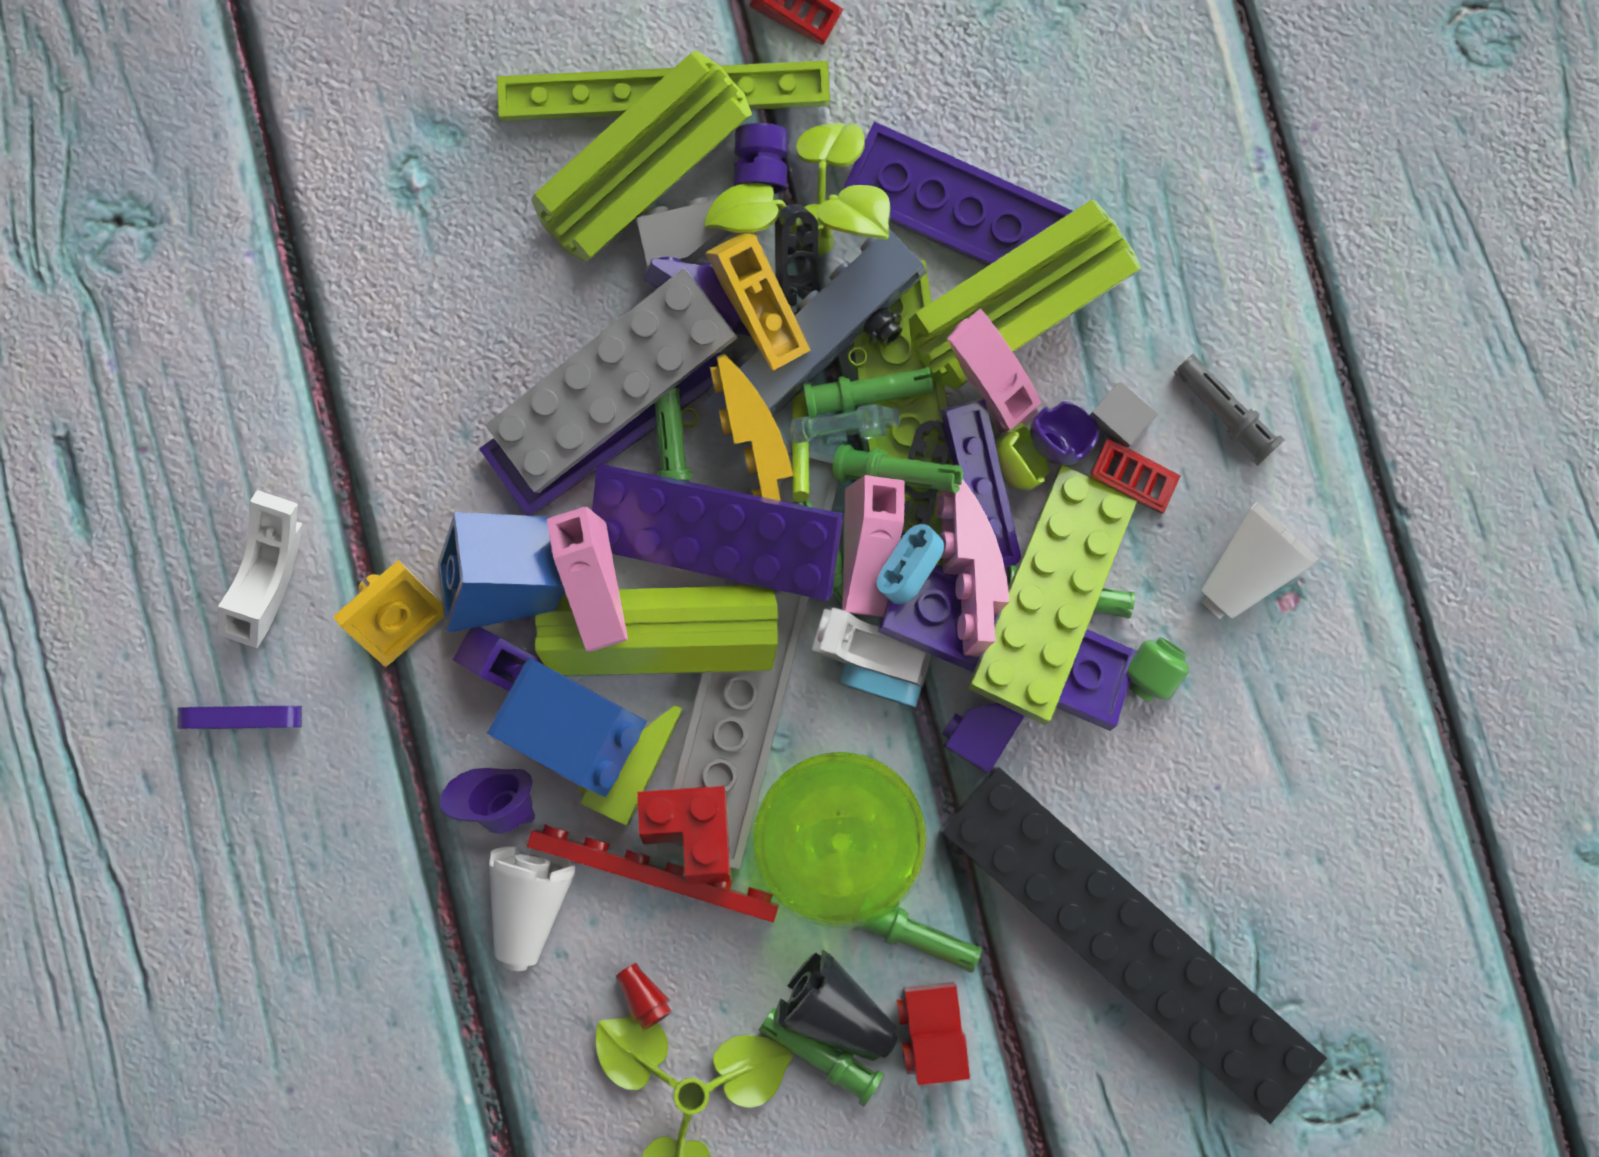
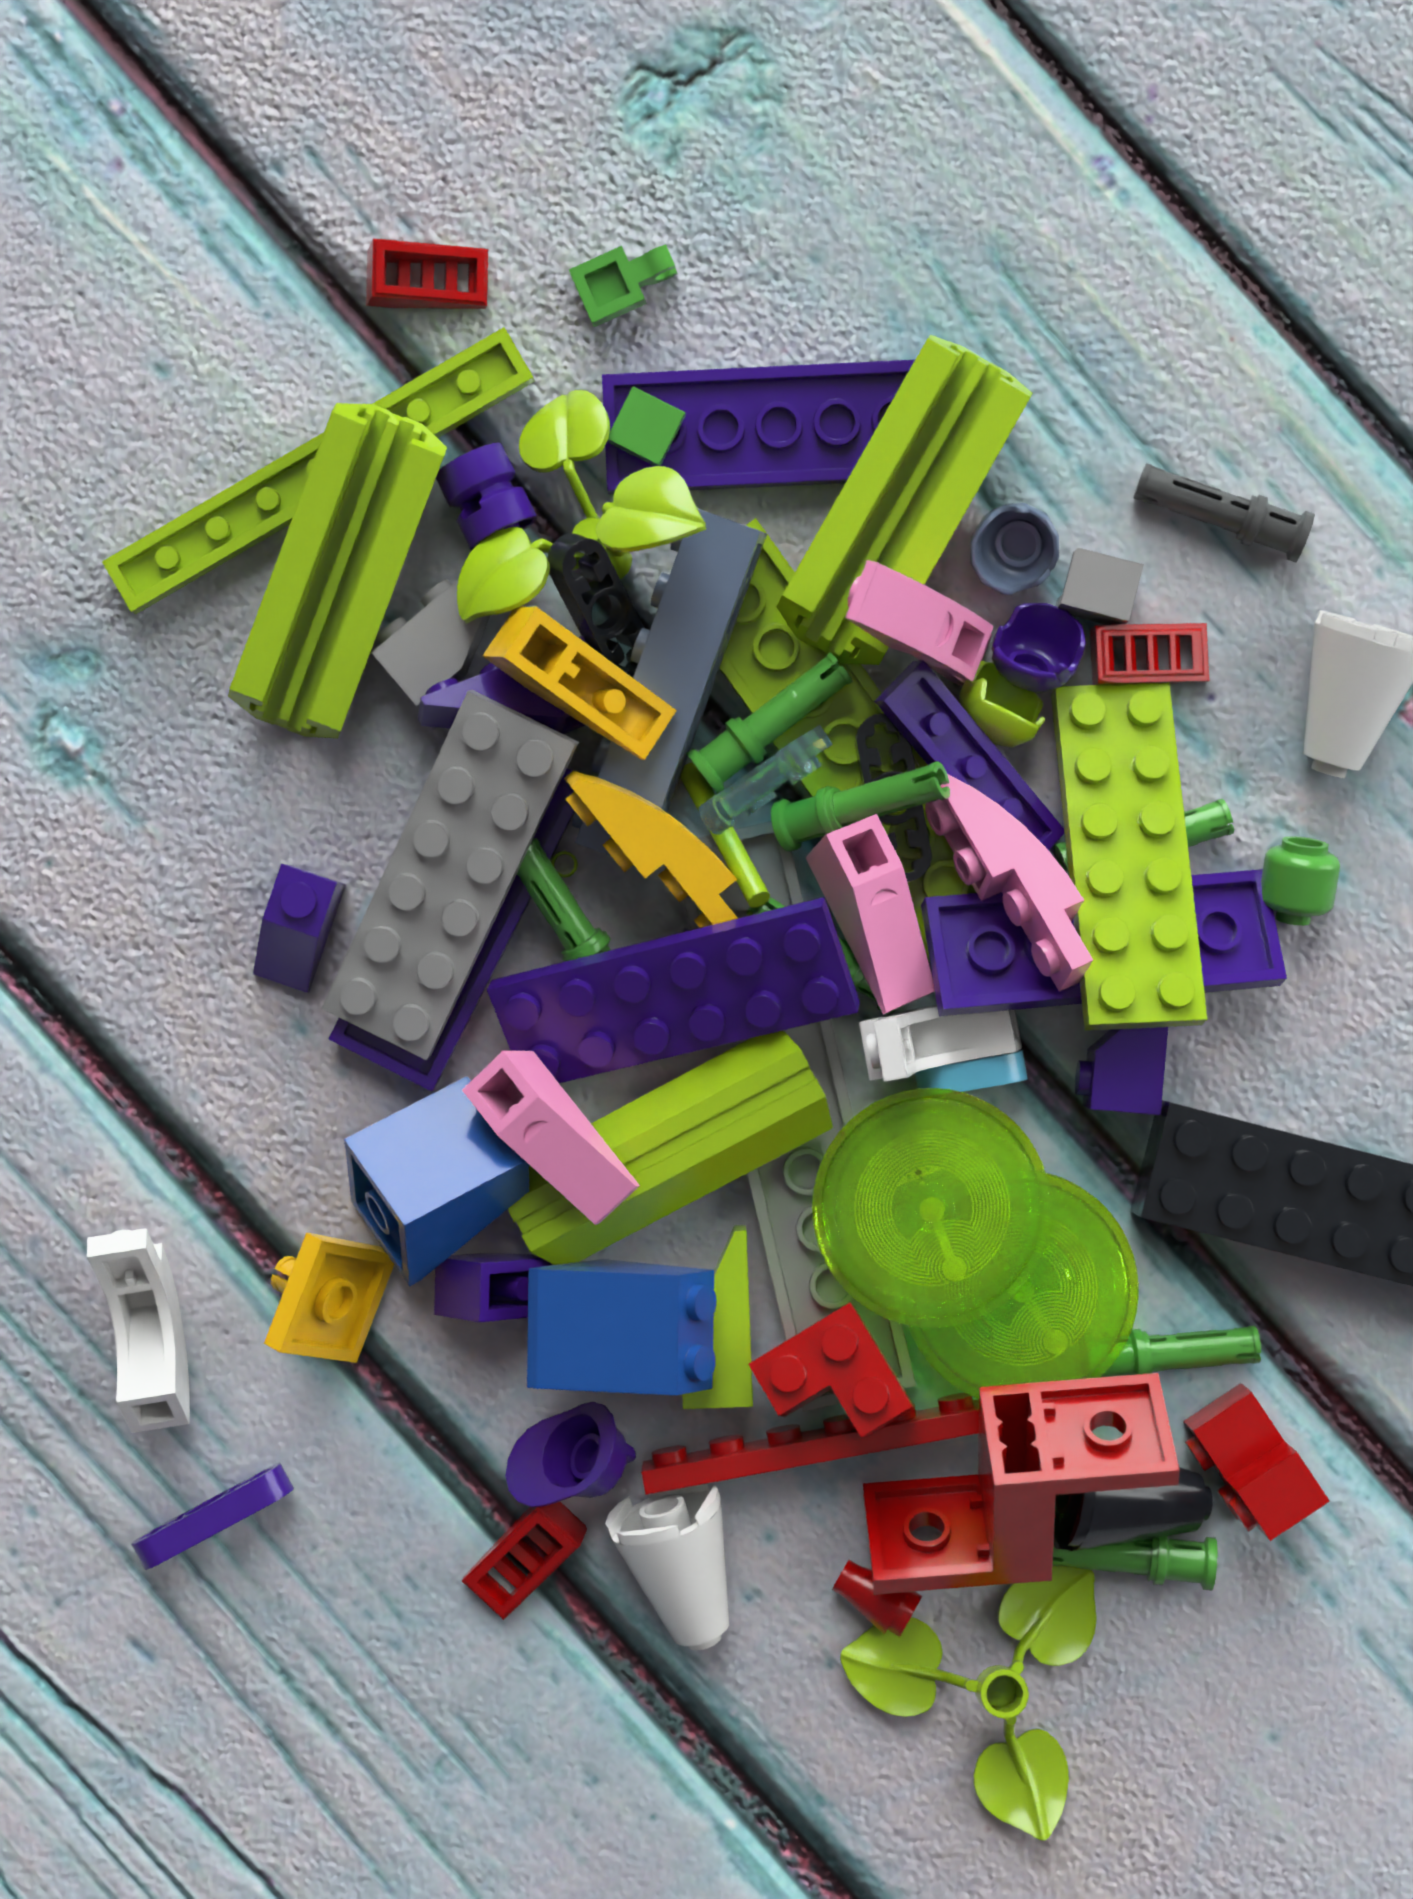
camera: 25 degrees left, 5 degrees up
lime piece [848,347,867,368] -> none
black plate [863,308,902,347] -> none
medium azure beam [877,524,944,604] -> none
none -> dark purple slope [253,863,346,993]
none -> red slope [462,1502,587,1620]
none -> bright green plate [569,244,678,327]
none -> bright green tile [607,386,686,466]
none -> clear neon green brick [812,1088,1053,1328]
none -> red bracket [863,1373,1180,1595]
none -> sand blue hair [970,503,1059,595]

